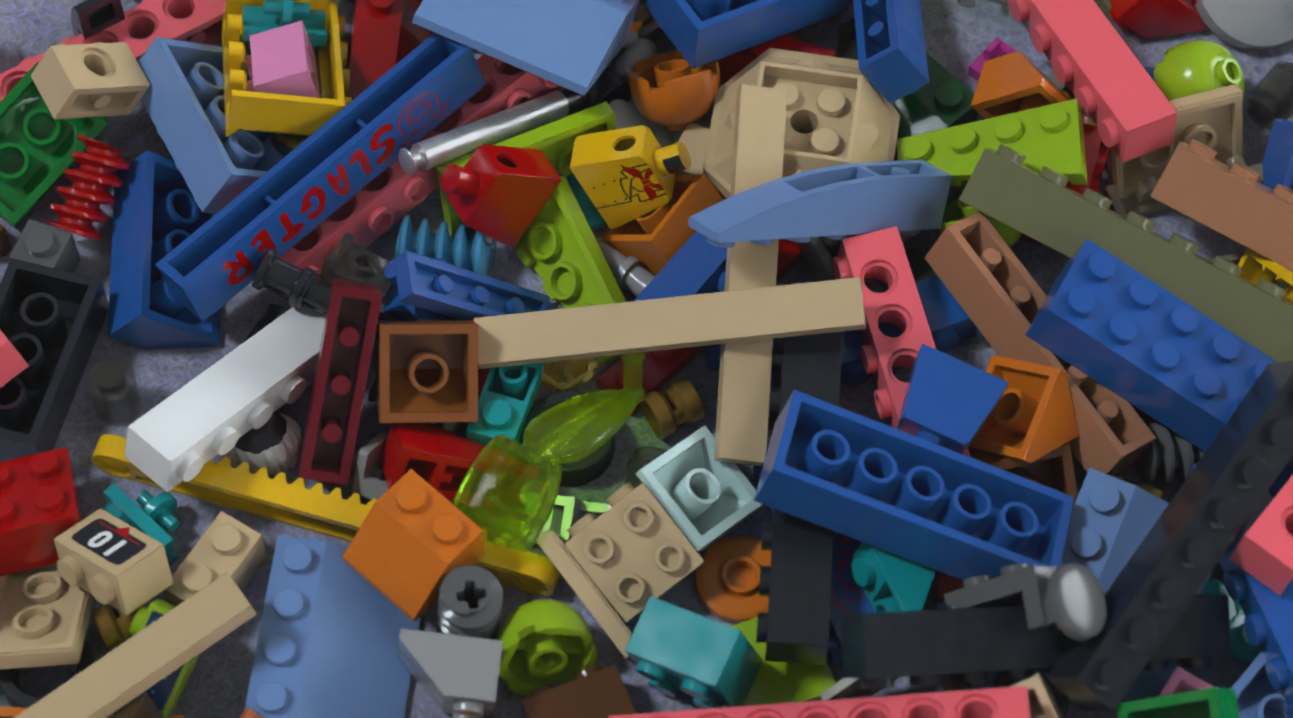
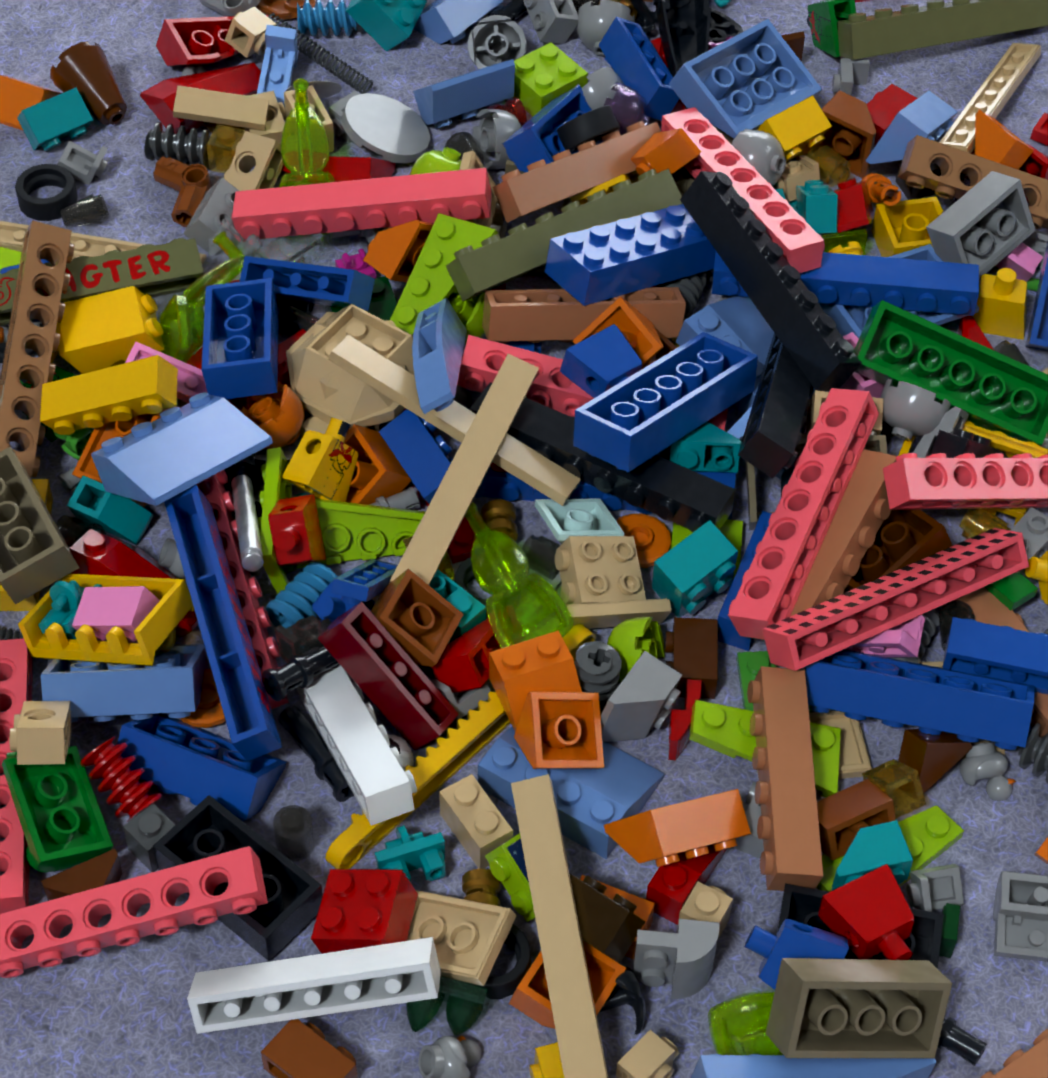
camera: 65 degrees left, 10 degrees down
tan brick [54,508,173,615] -> none
dark grey piece [944,563,1106,641] -> none
none -> orange slope [514,692,604,769]

